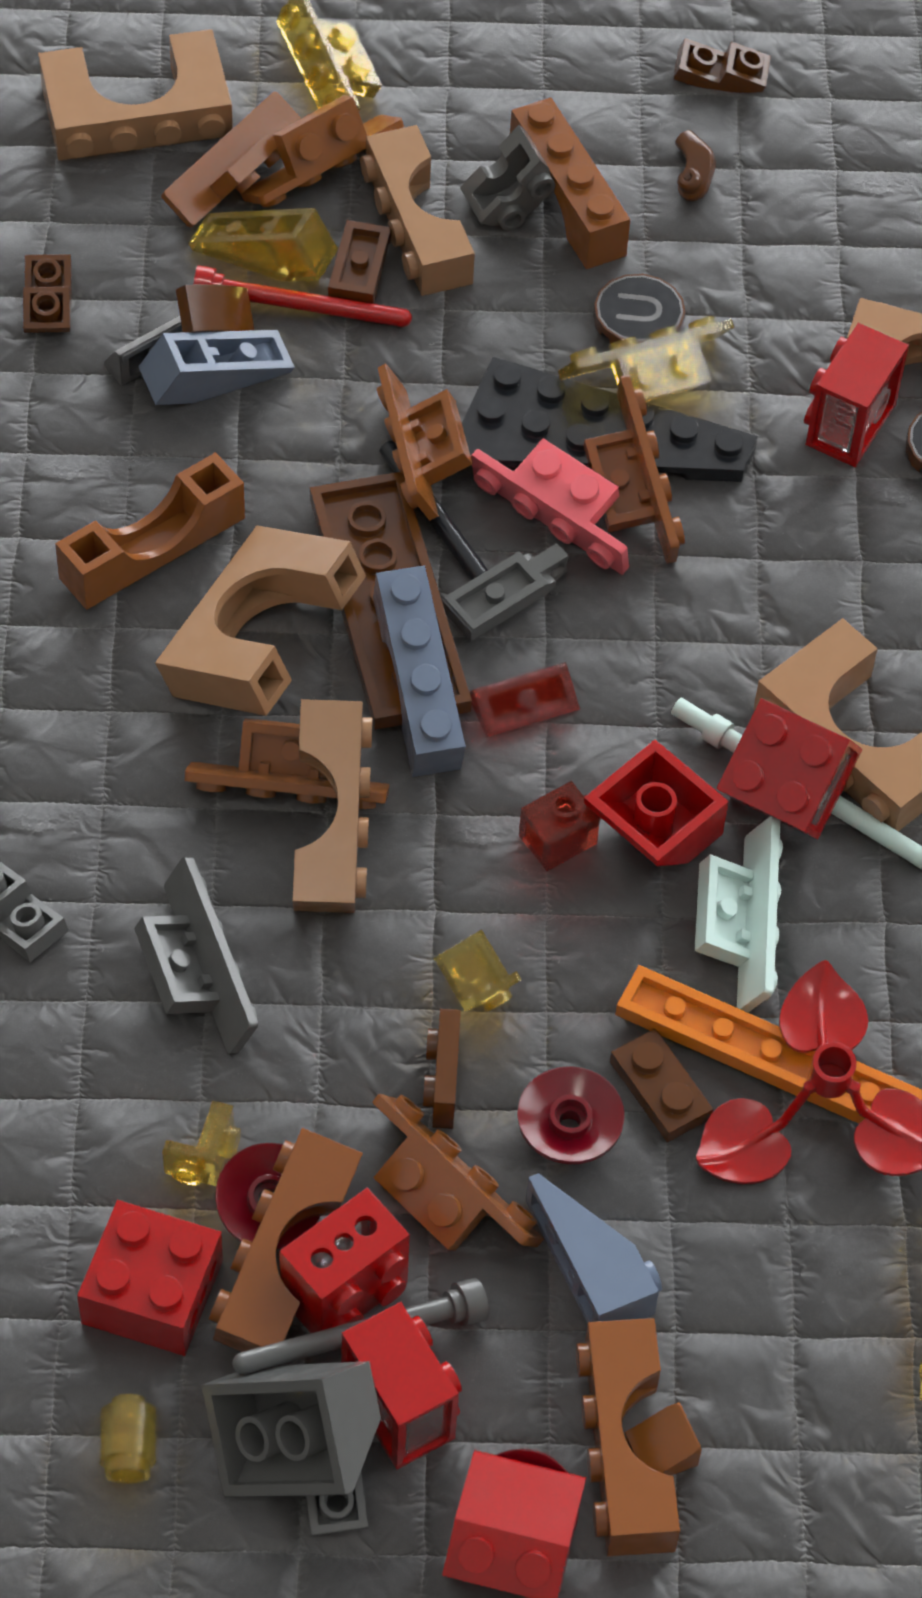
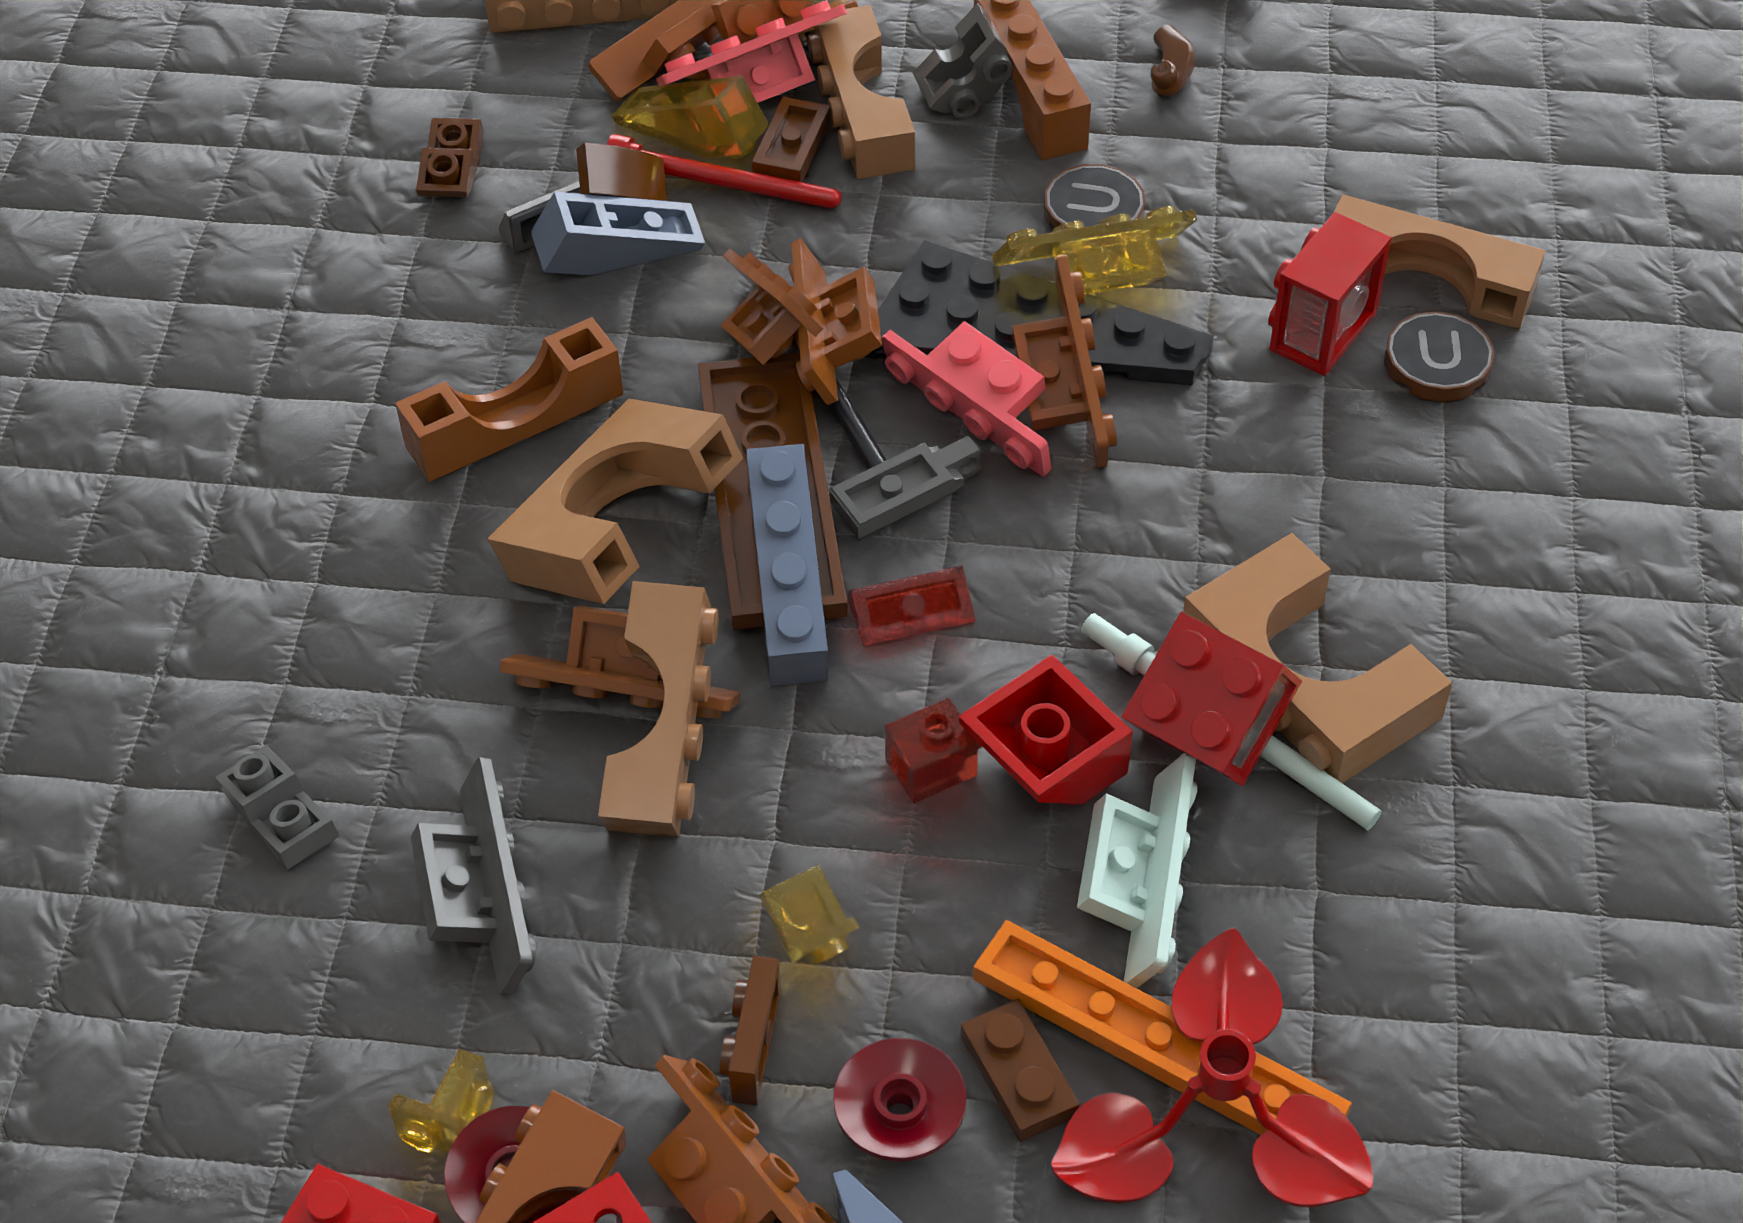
camera: 10 degrees right, 5 degrees down
none -> coral bracket [656,0,847,116]
none -> dark orange bracket [720,248,823,365]

